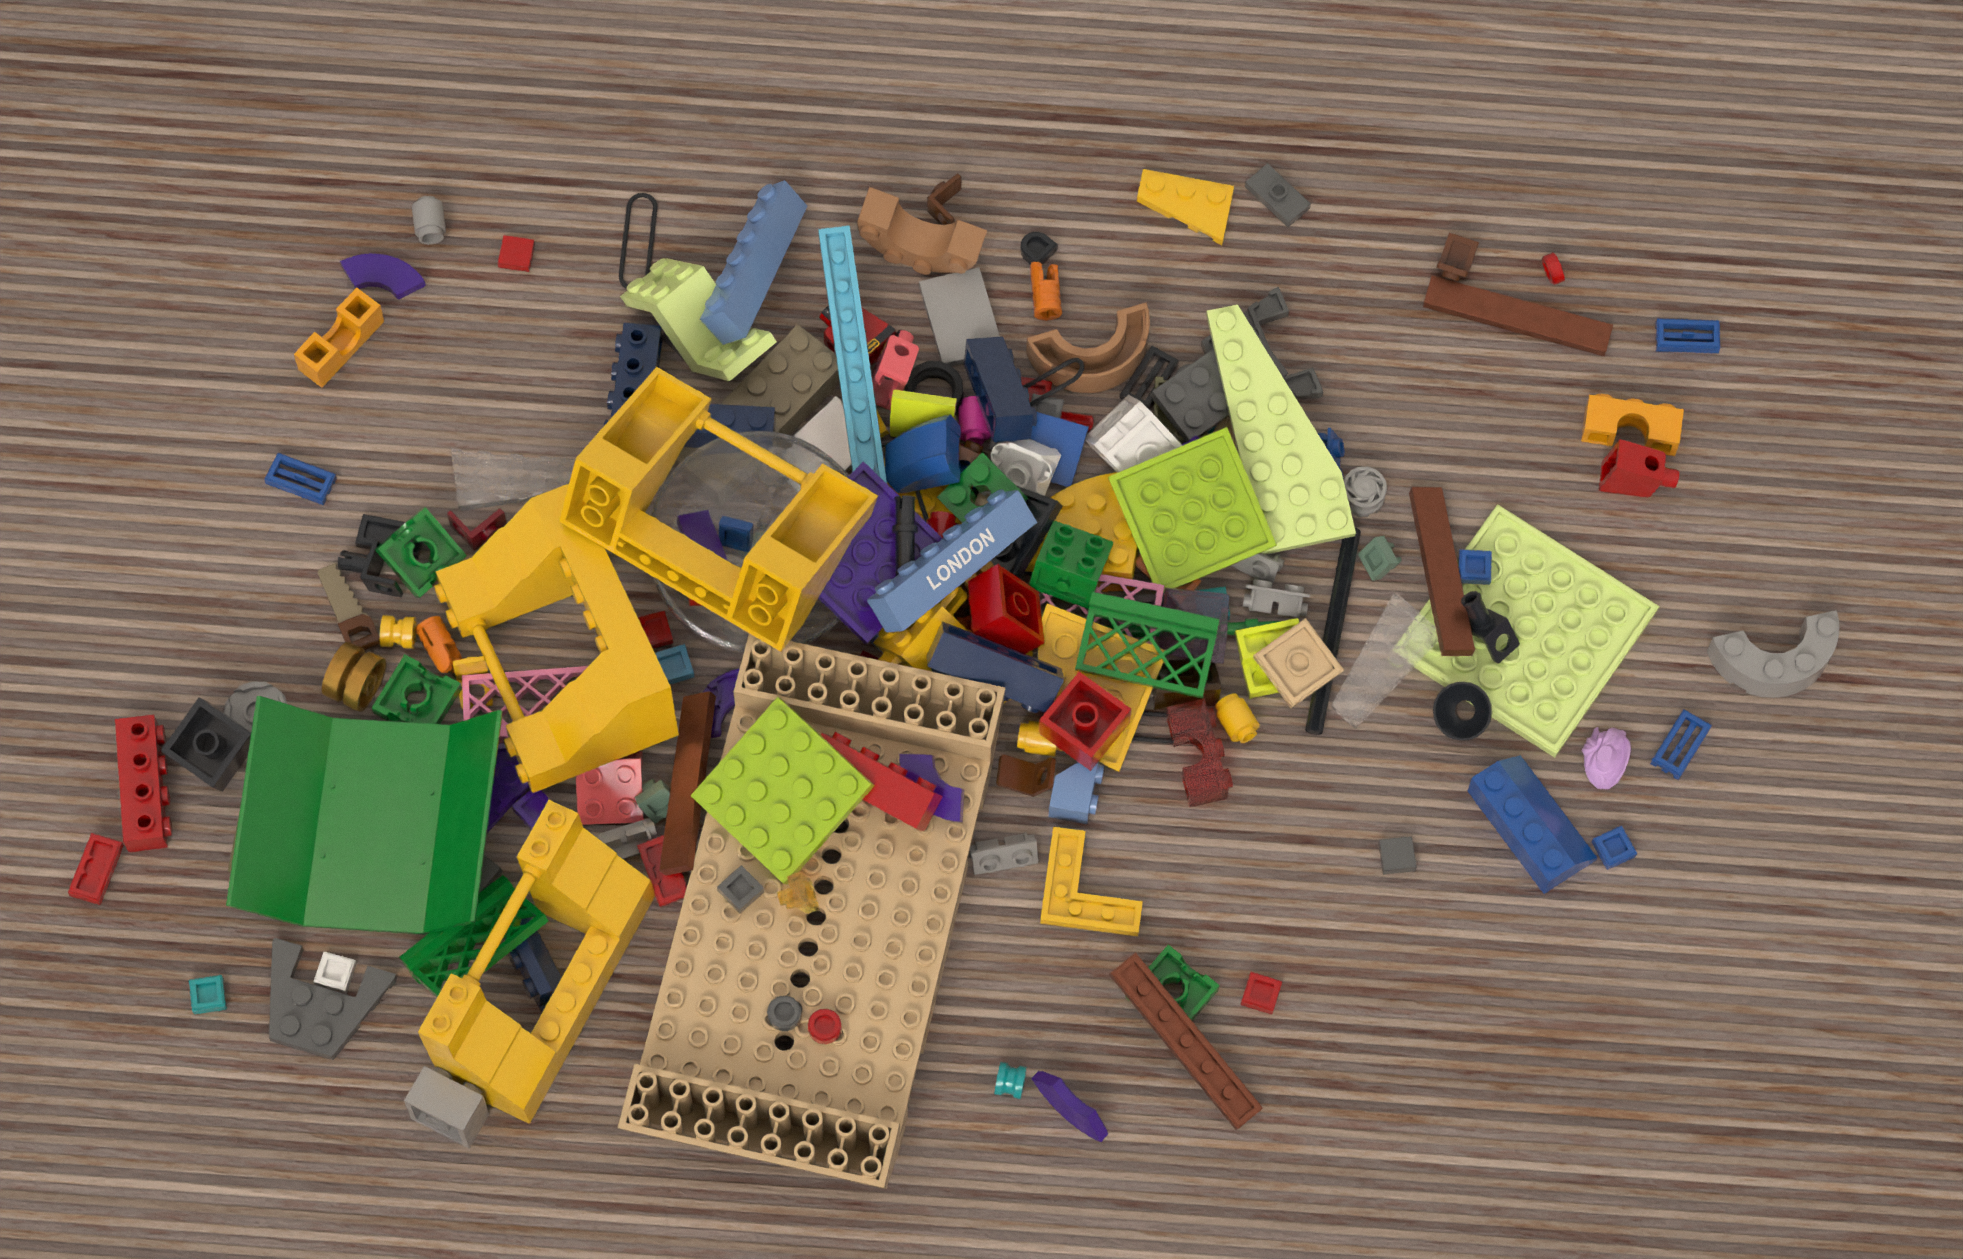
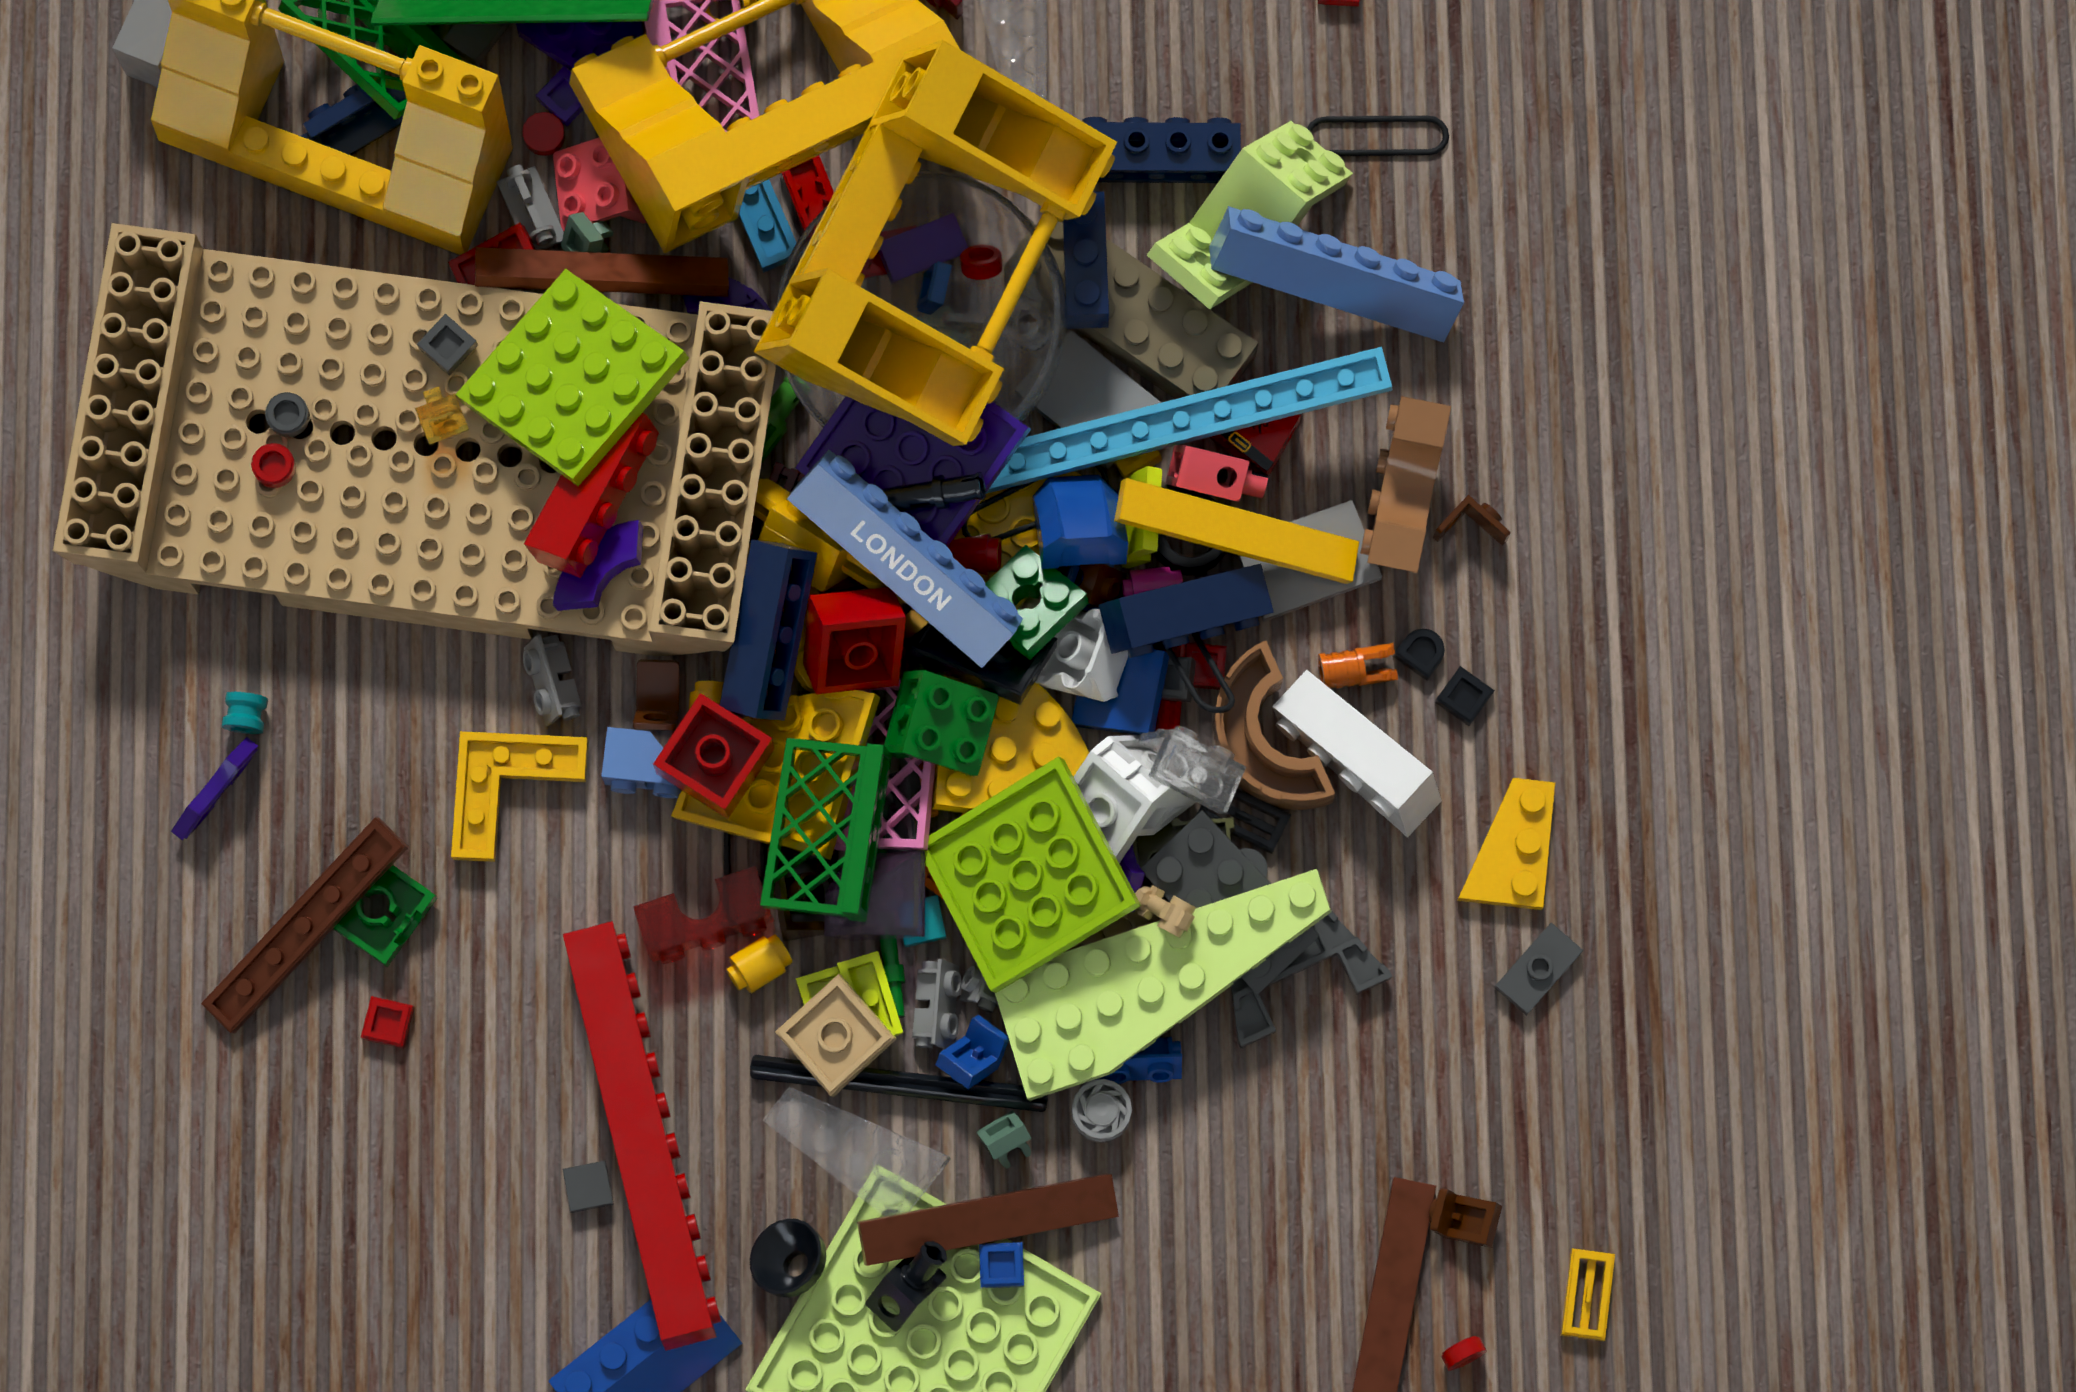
camera: 85 degrees right, 10 degrees up
none -> red brick [563,921,721,1351]
none -> blue bracket [935,1015,1009,1089]
none -> red tile [960,244,1003,280]
none -> yellow tile [1114,478,1359,584]
none -> tan bar [1135,885,1196,938]
none -> clear bracket [1138,726,1246,814]
none -> white wedge [1272,670,1442,838]
none -> black tile [1435,666,1495,726]
none -> yellow tile [1560,1248,1615,1342]

